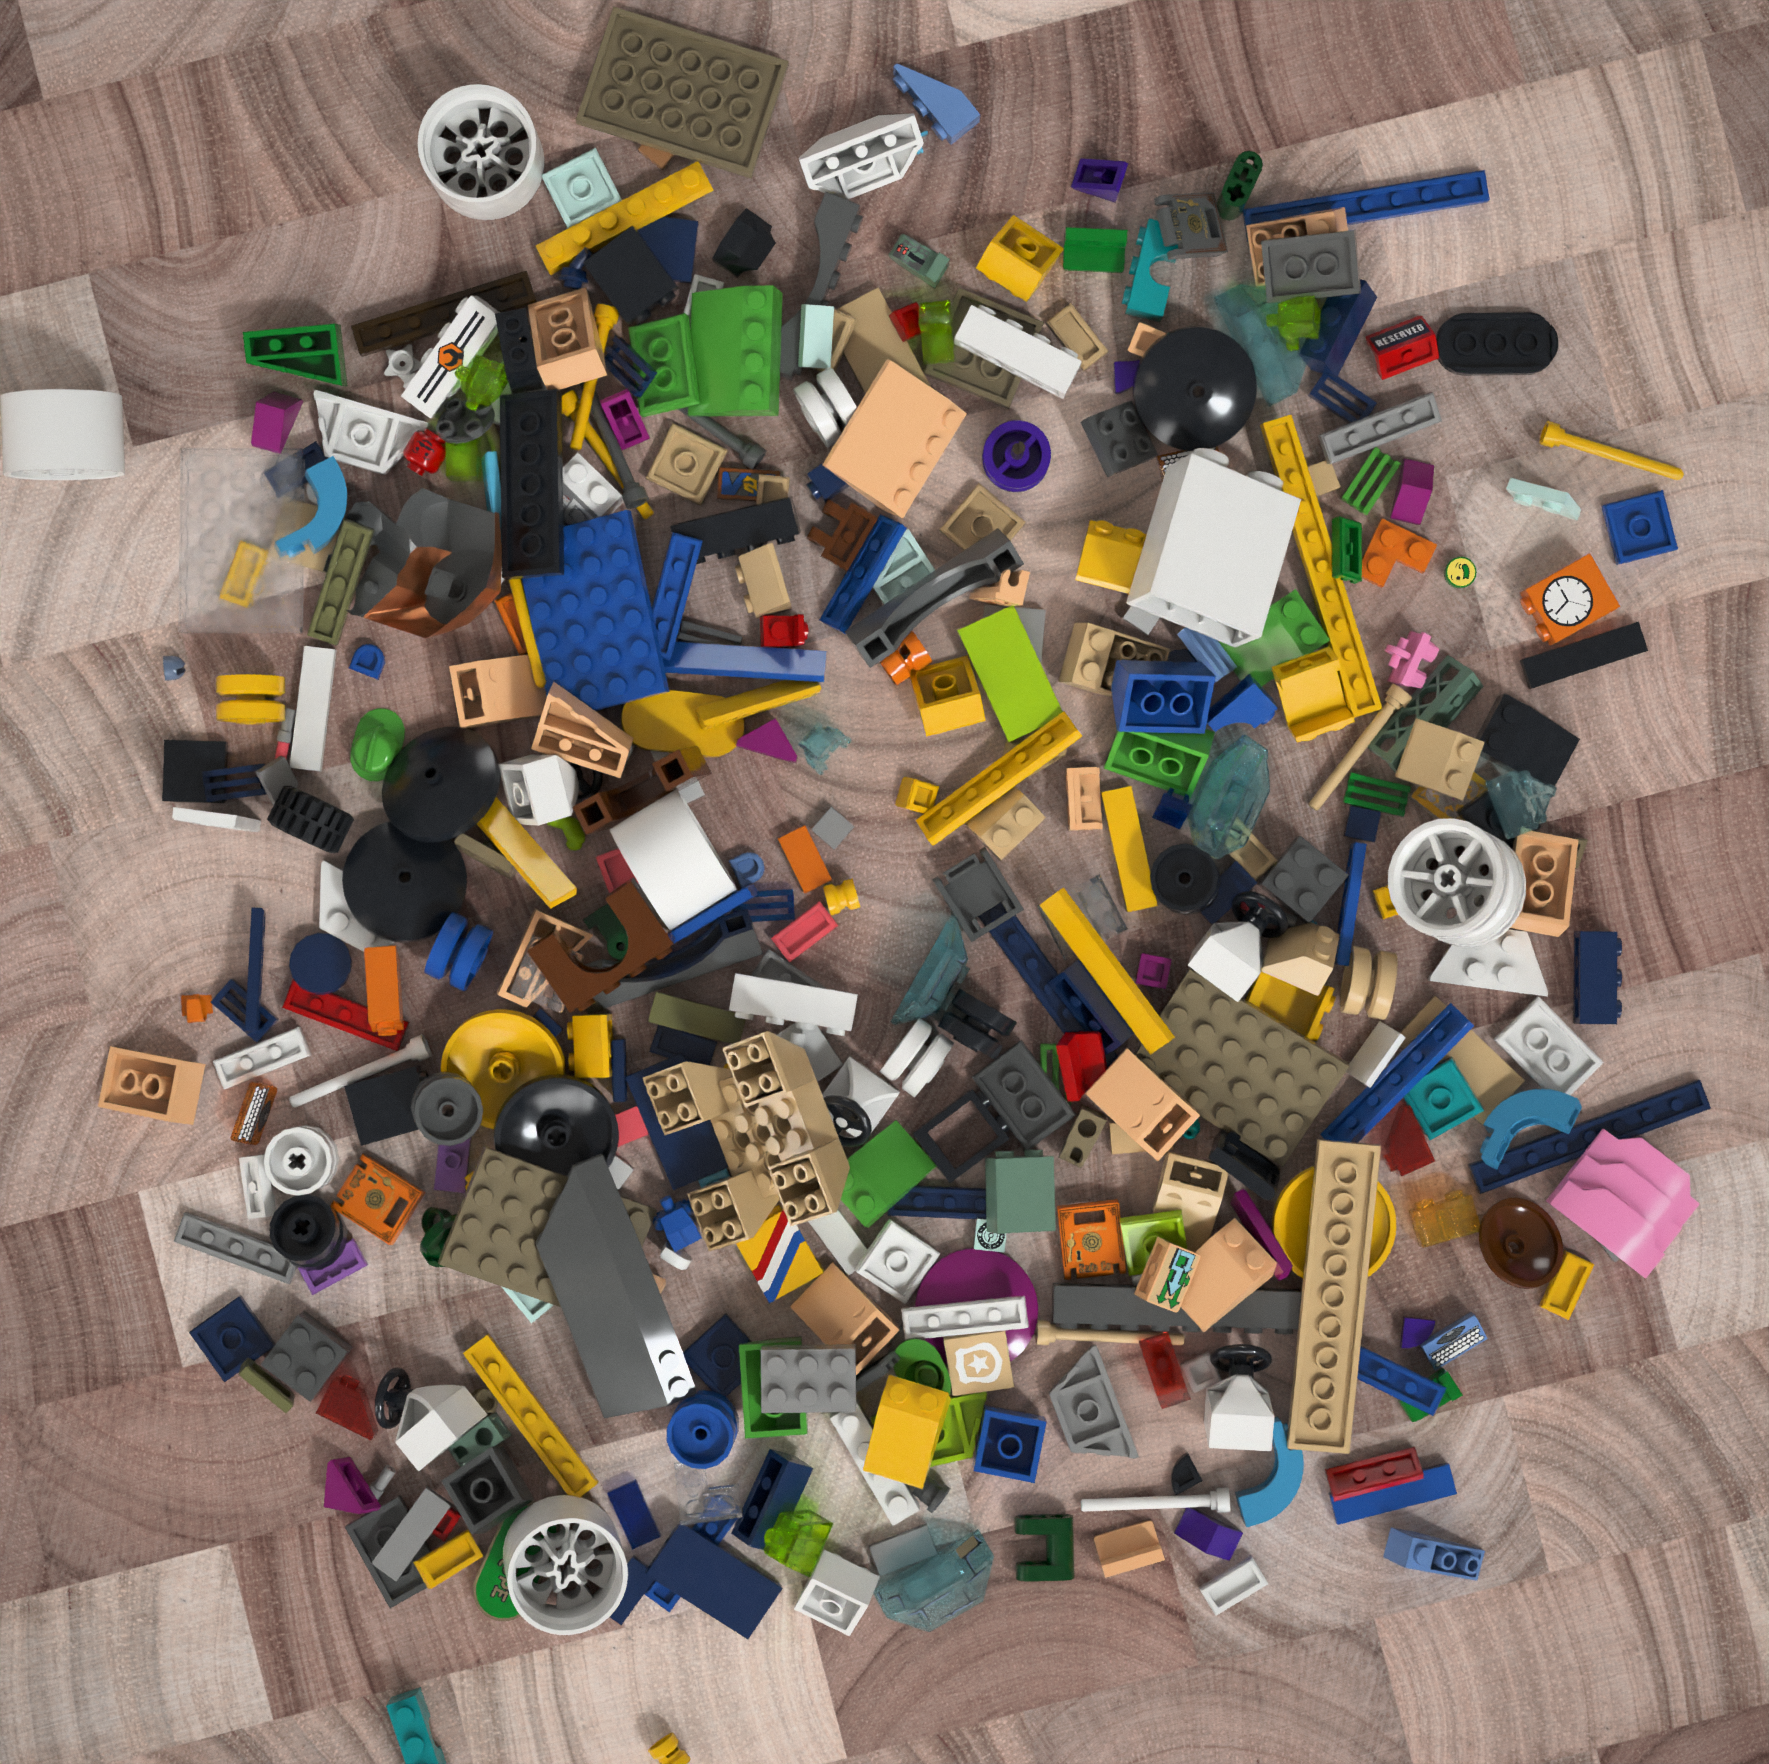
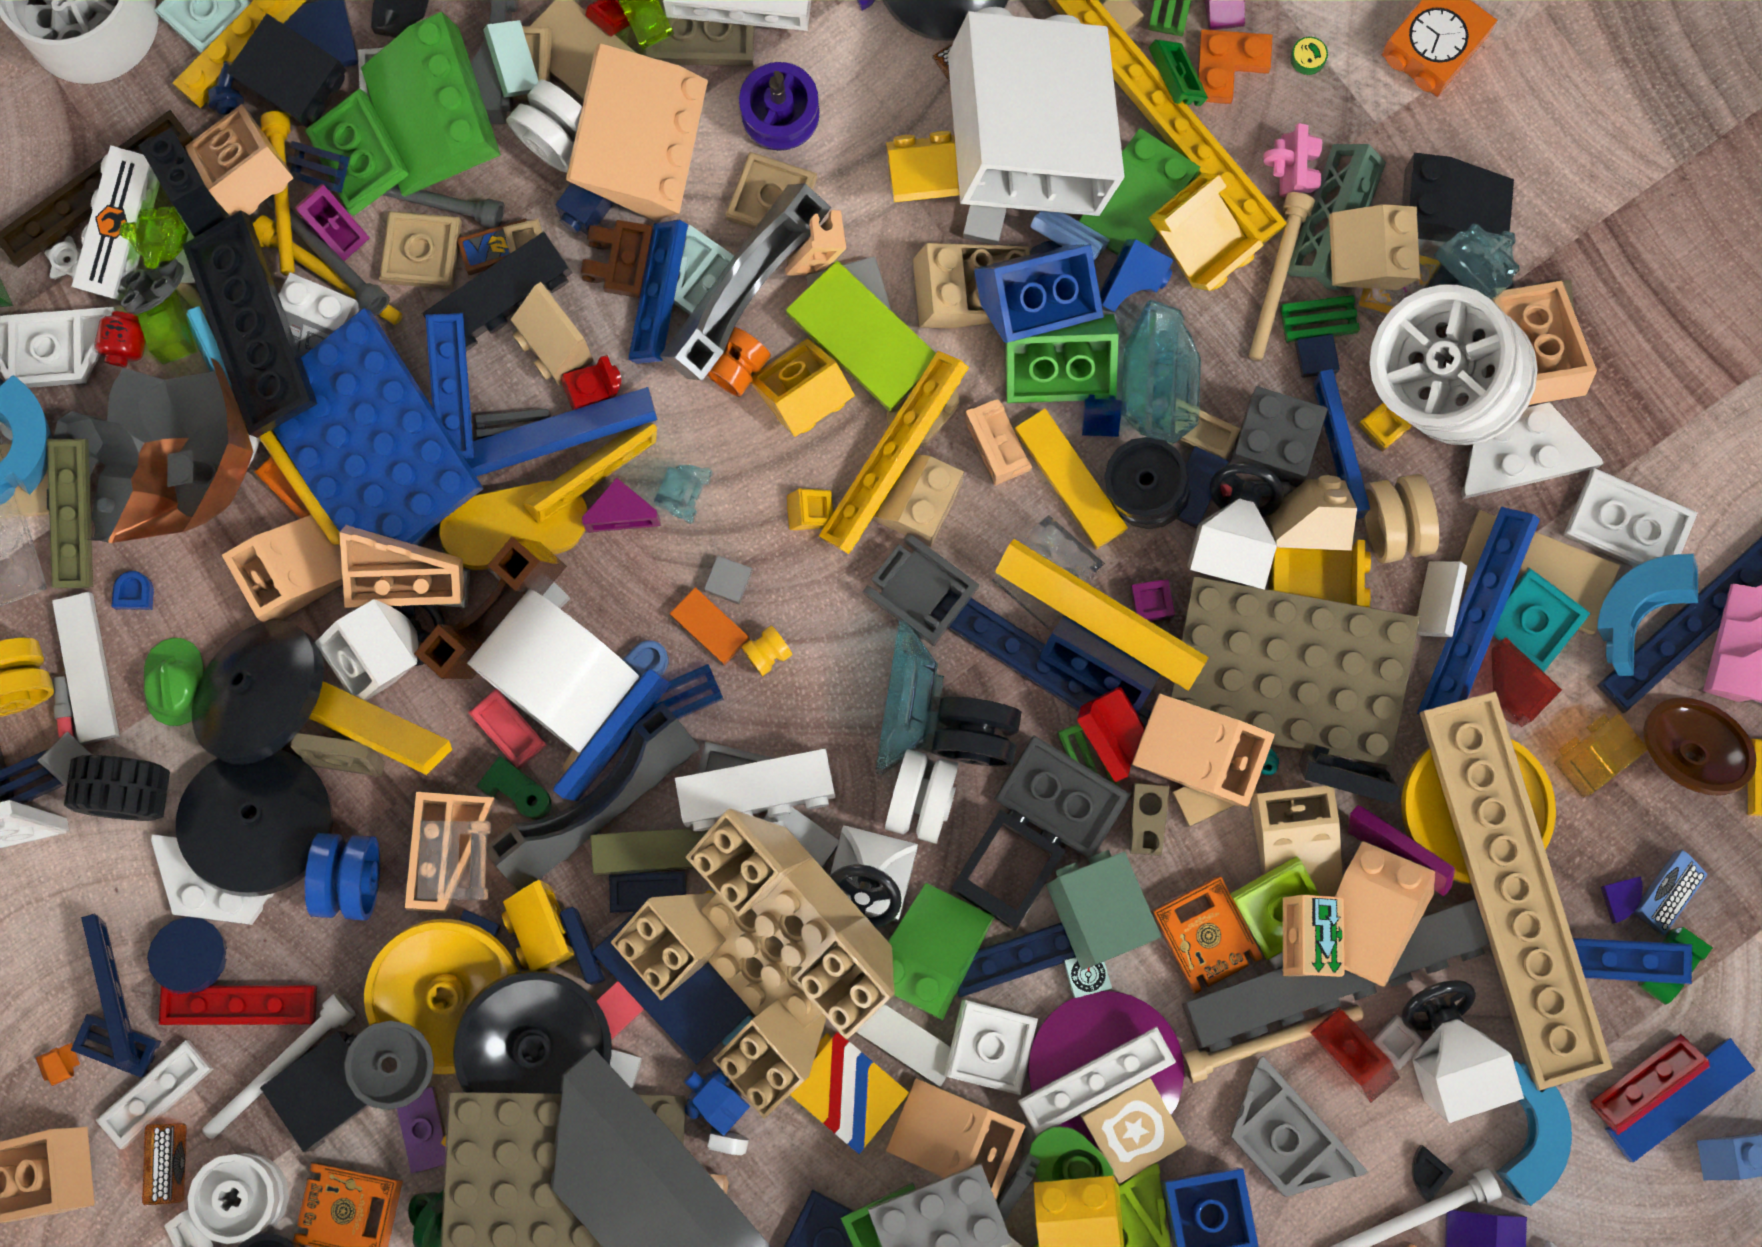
camera: 15 degrees left, 10 degrees down
orange brick [364,945,404,1036] -> none
reddish brown arch [527,877,676,1013] -> none
lime arm [547,816,585,851] -> none
coral tile [771,901,838,963] -> none
dark grey plate [1081,400,1158,477] -> none
black tile [1520,622,1648,689] -> none
dark blue brick [1573,931,1622,1024] -> none

